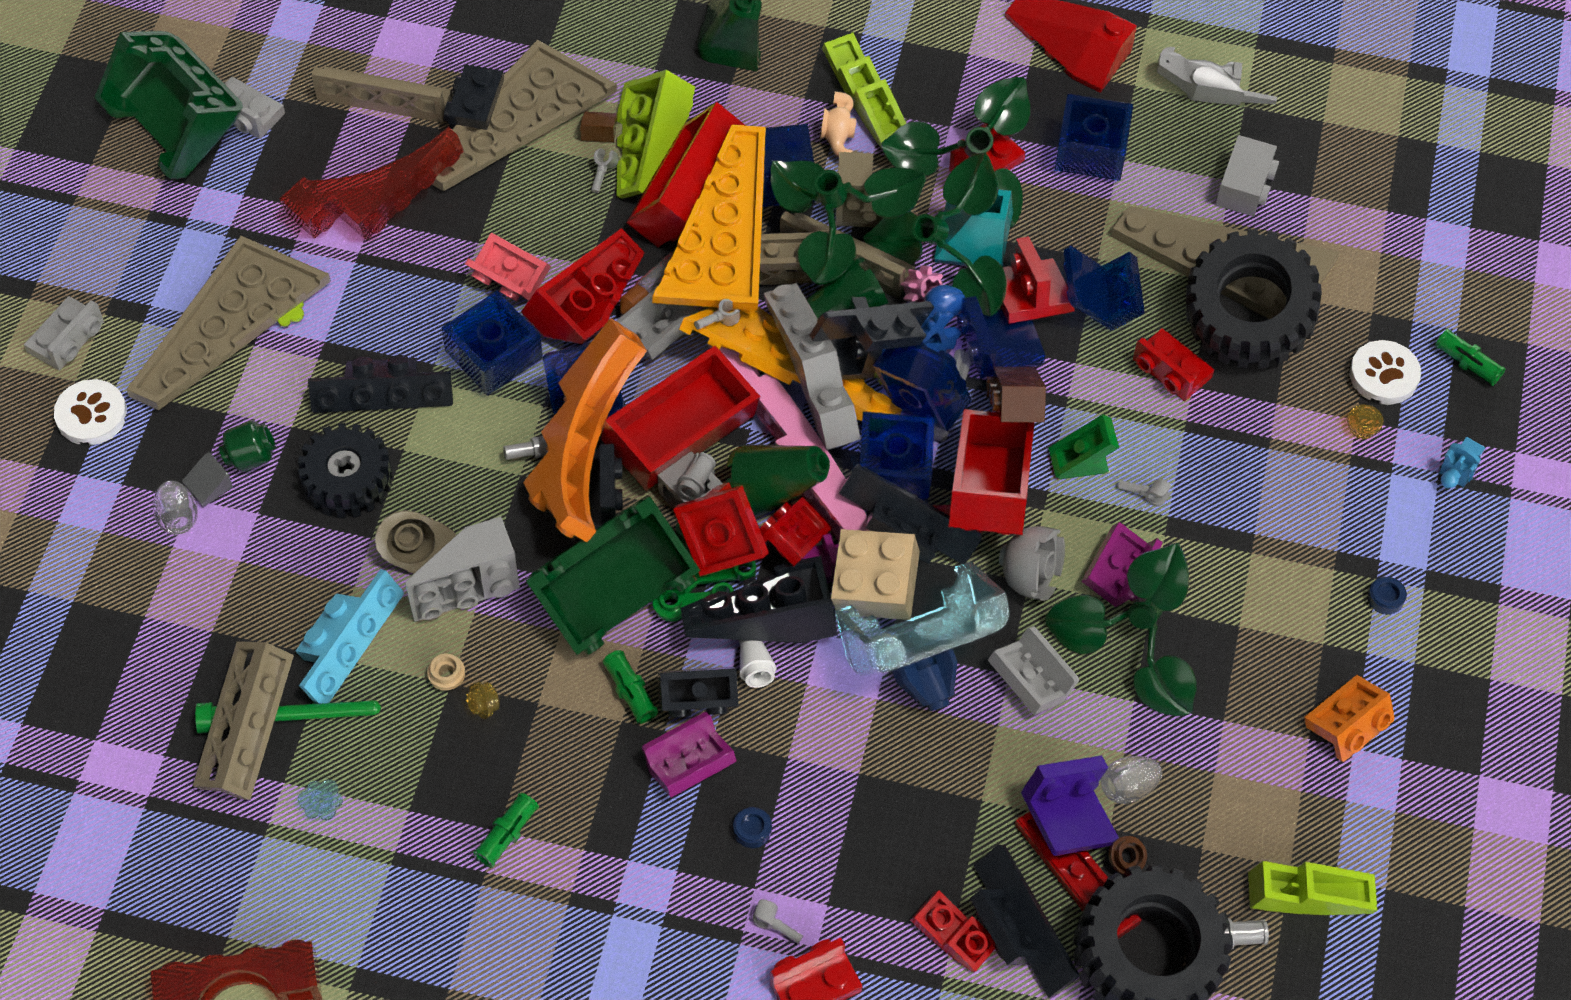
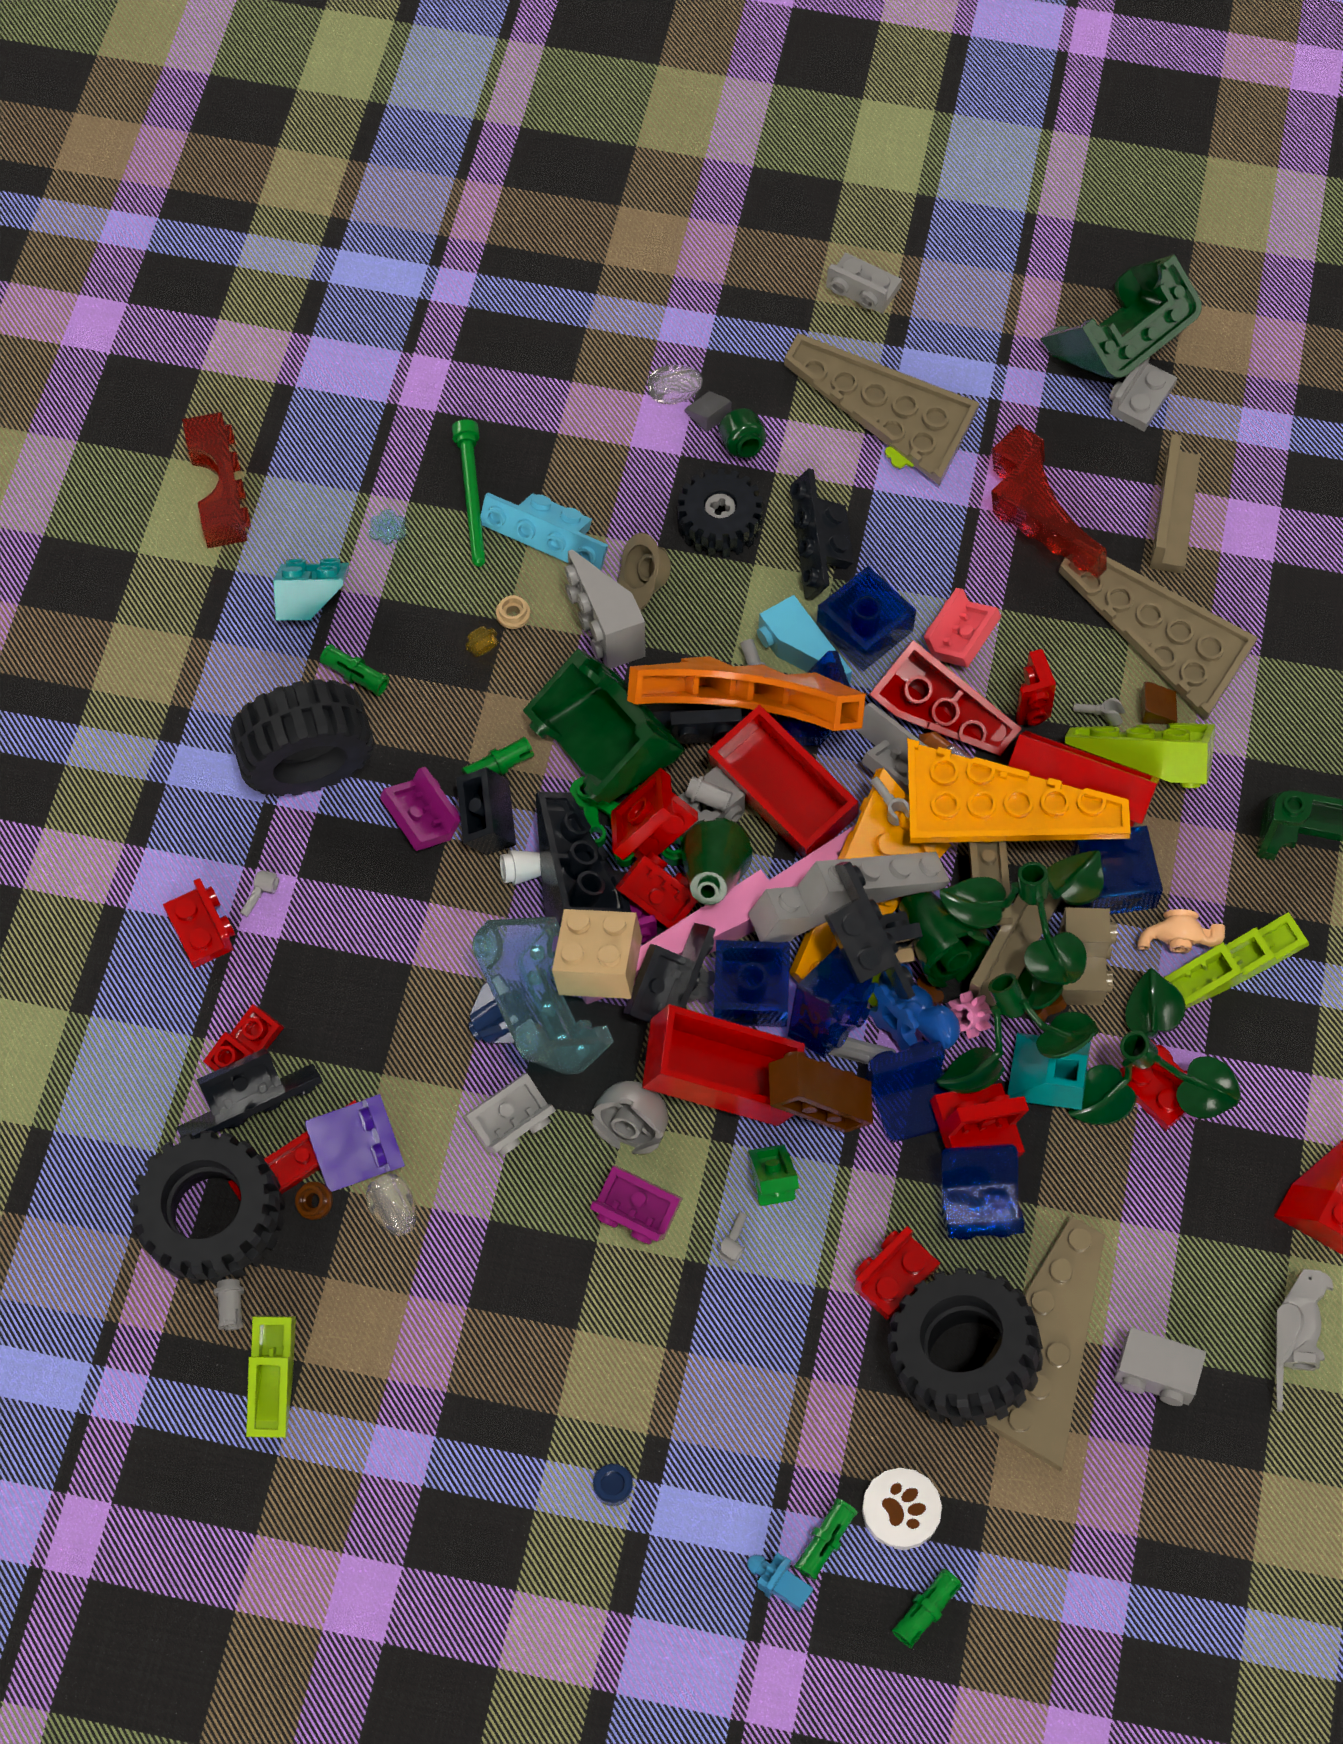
camera: 90 degrees right, 5 degrees up
white tile [54,379,127,445] -> none
dark tan fence [193,642,294,800] -> none
black bracket [444,64,504,131] -> none
dark blue tile [733,807,772,848] -> none
dark green plant [1045,543,1197,716] -> none
clear blue brick [1055,94,1134,181] -> none
orange bracket [1304,675,1395,762] -> none
clear yellow plate [1347,404,1384,439] -> none
none -> black tyre [230,679,375,796]
none -> teal slope [273,558,349,621]
none -> medium azure slope [757,595,852,687]
none -> green pin [794,1498,858,1581]
none -> red bracket [1016,649,1056,726]

